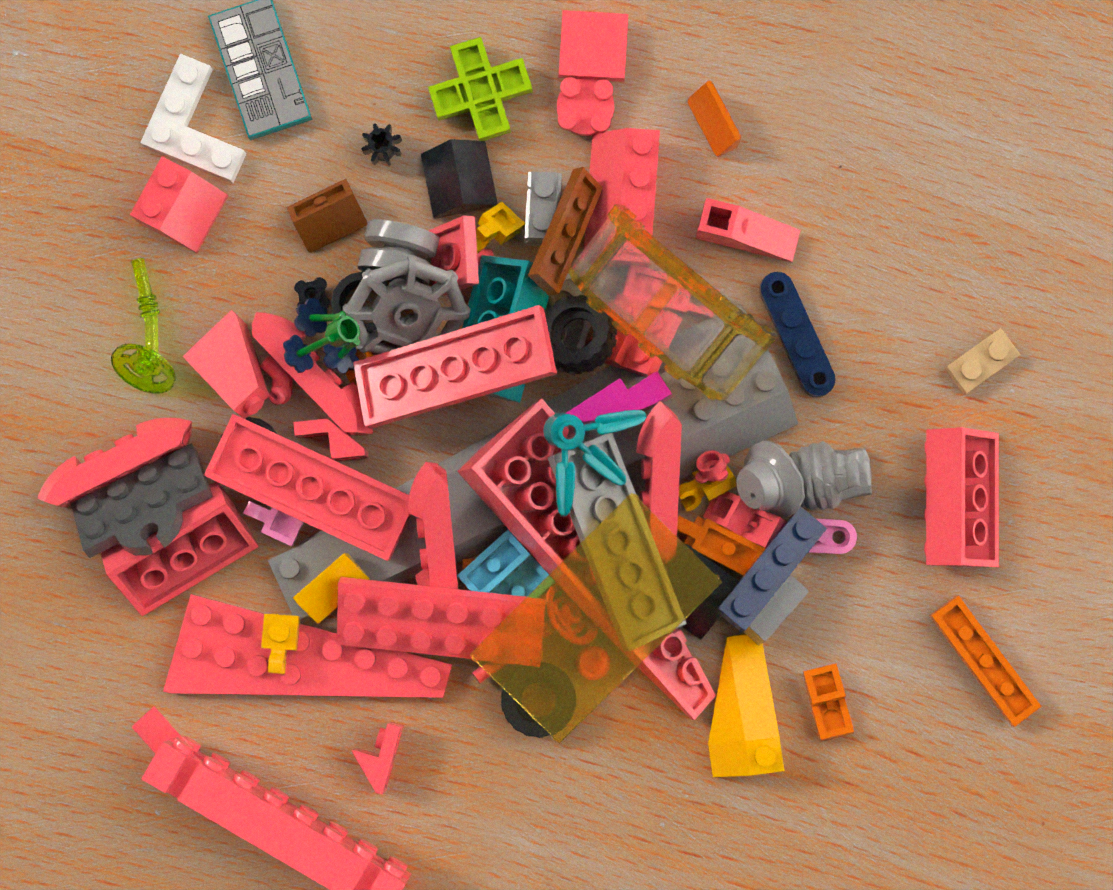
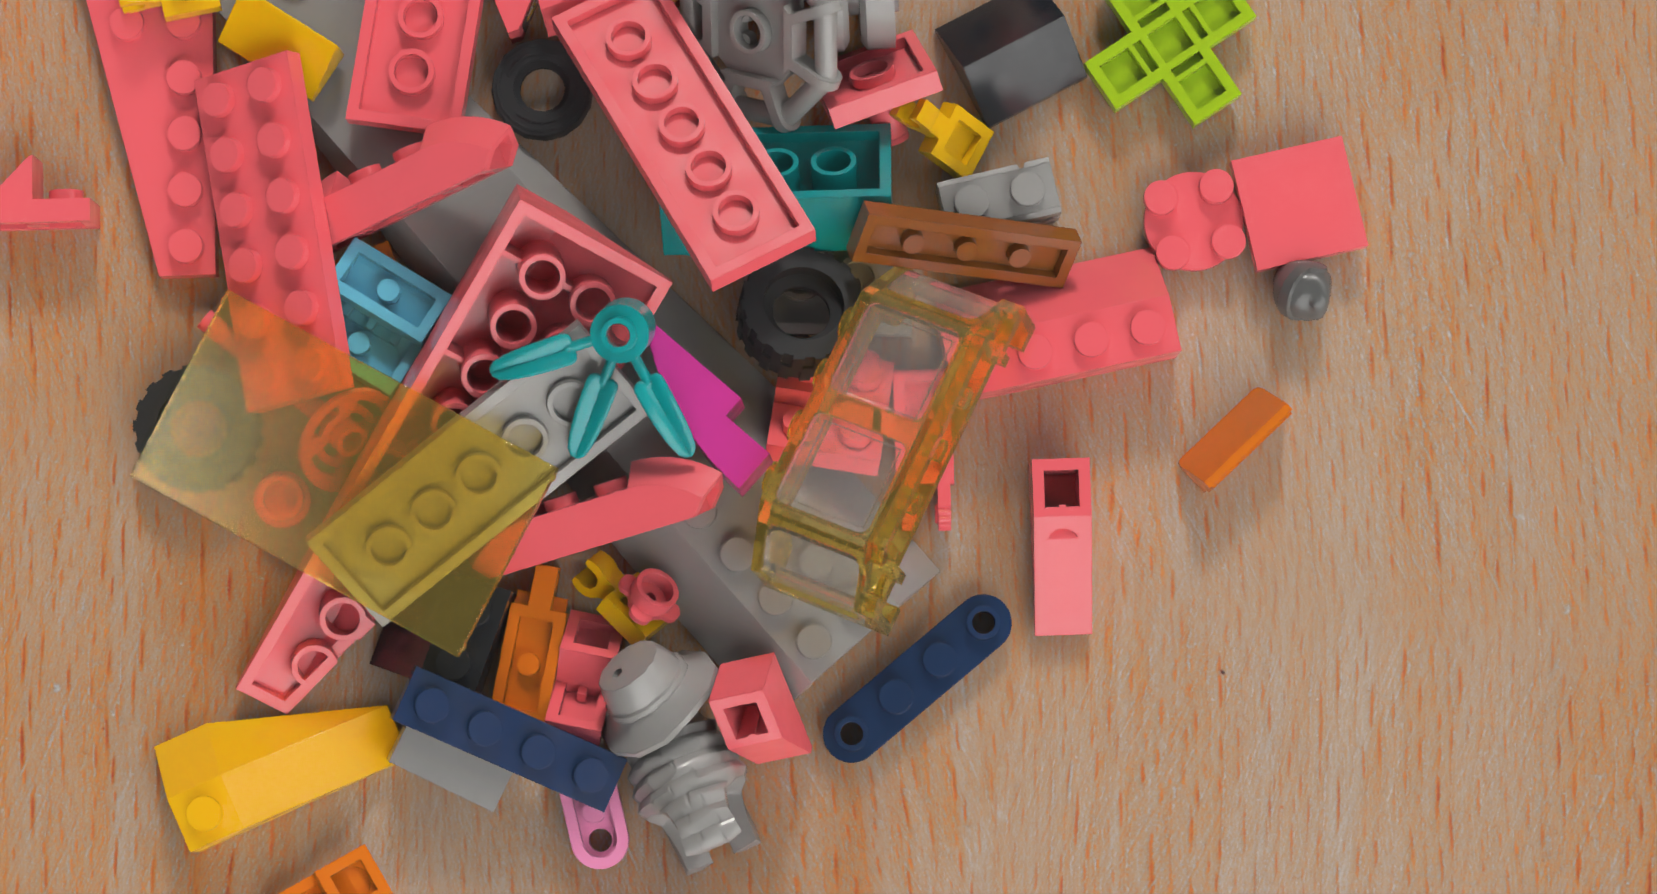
camera: 70 degrees right, 0 degrees up
none -> black tyre [491,39,593,141]
none -> coral slope [708,652,812,764]
none -> dark grey piece [1273,260,1332,321]

